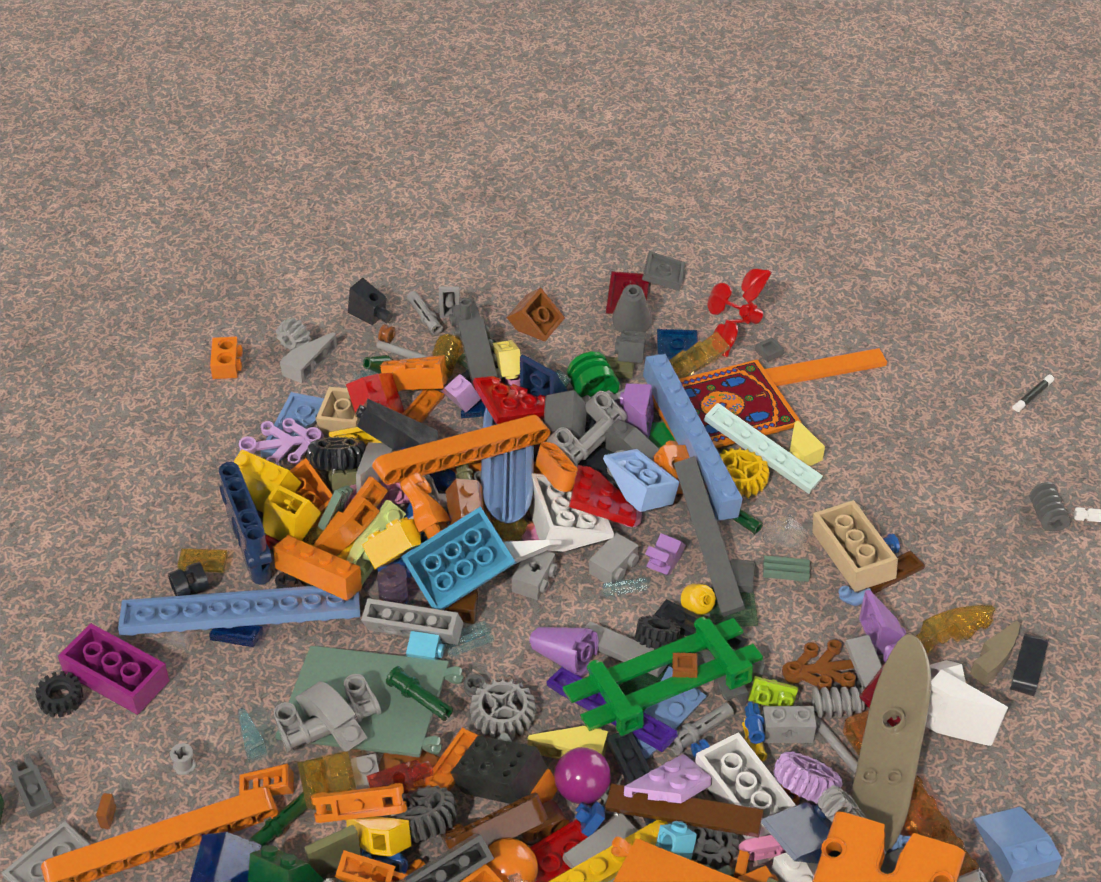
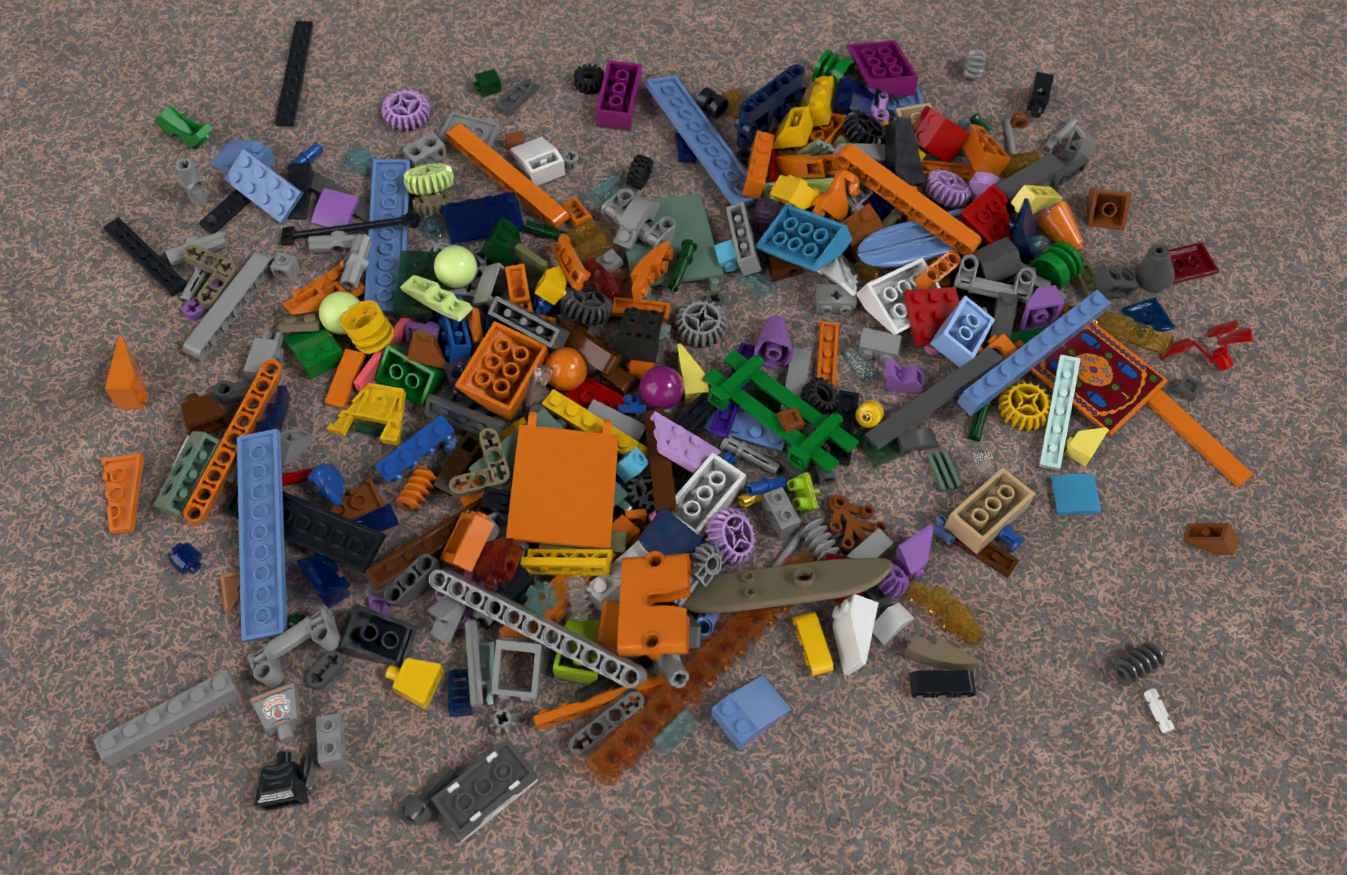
camera: 65 degrees right, 15 degrees up
orange brick [210,336,243,379] -> none
light grey slope [280,332,337,384] -> none
dark grey plate [642,251,686,291] -> none
pearl dark grey bar [1012,375,1054,412] -> none
none -> white slope [509,137,565,186]
none -> black tyre [626,154,654,190]
none -> orange slope [630,241,674,304]
none -> yellow beam [792,611,834,677]
none -> green wheel [812,49,855,96]
none -> orange tile [816,321,840,389]
none -> clear blue slope [832,78,874,115]
none -> magenta slope [846,40,918,97]
none -> lavender gear [923,169,972,209]
none -> orange cone [1035,201,1084,252]
none -> dark azure slope [1051,474,1102,516]
none -> dark orange slope [1183,523,1239,555]

